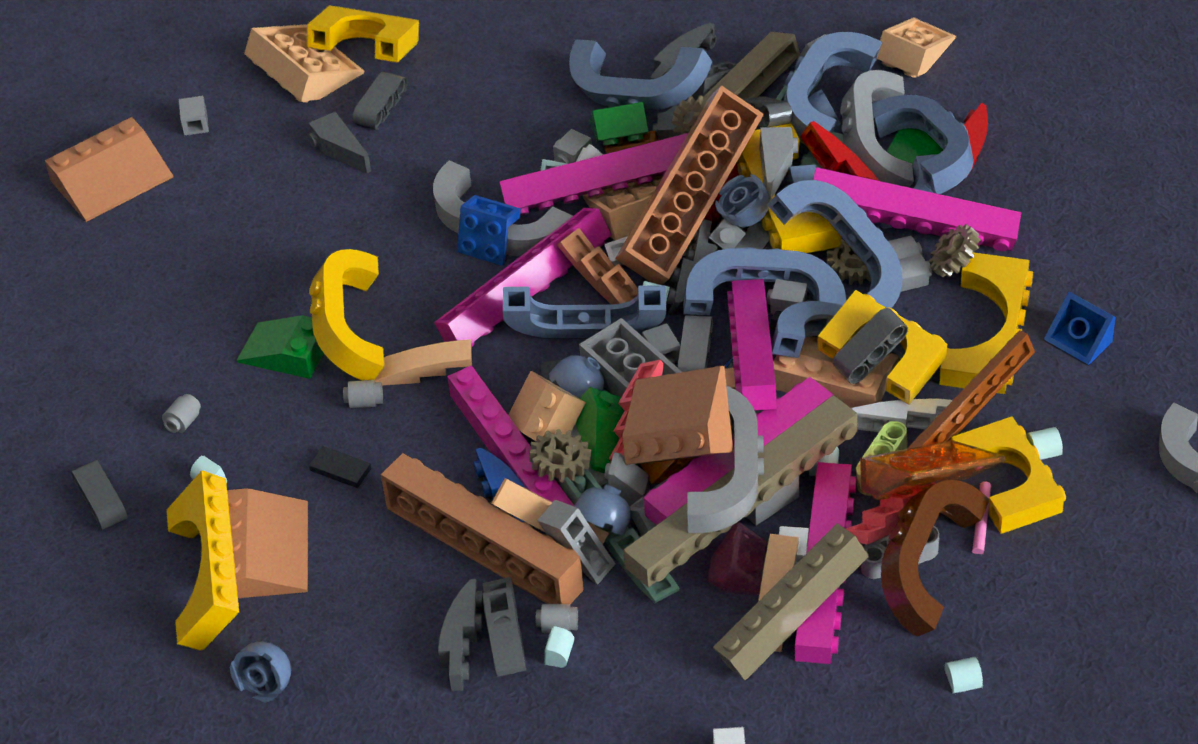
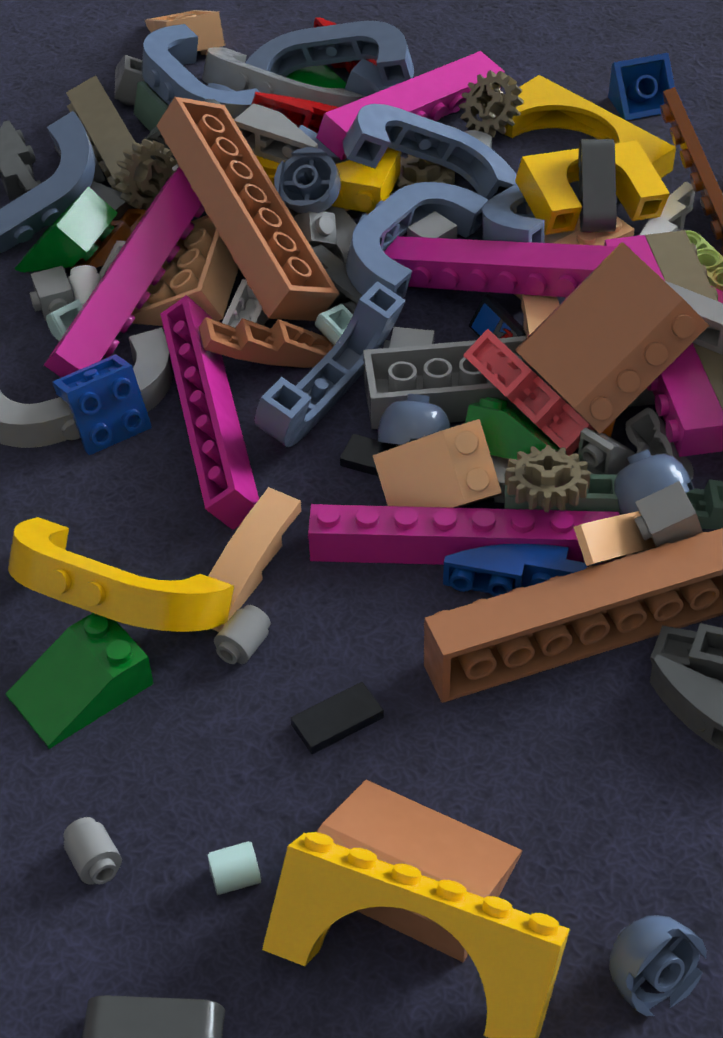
camera: 60 degrees left, 0 degrees up
light grey beam [678,315,713,372] -> none

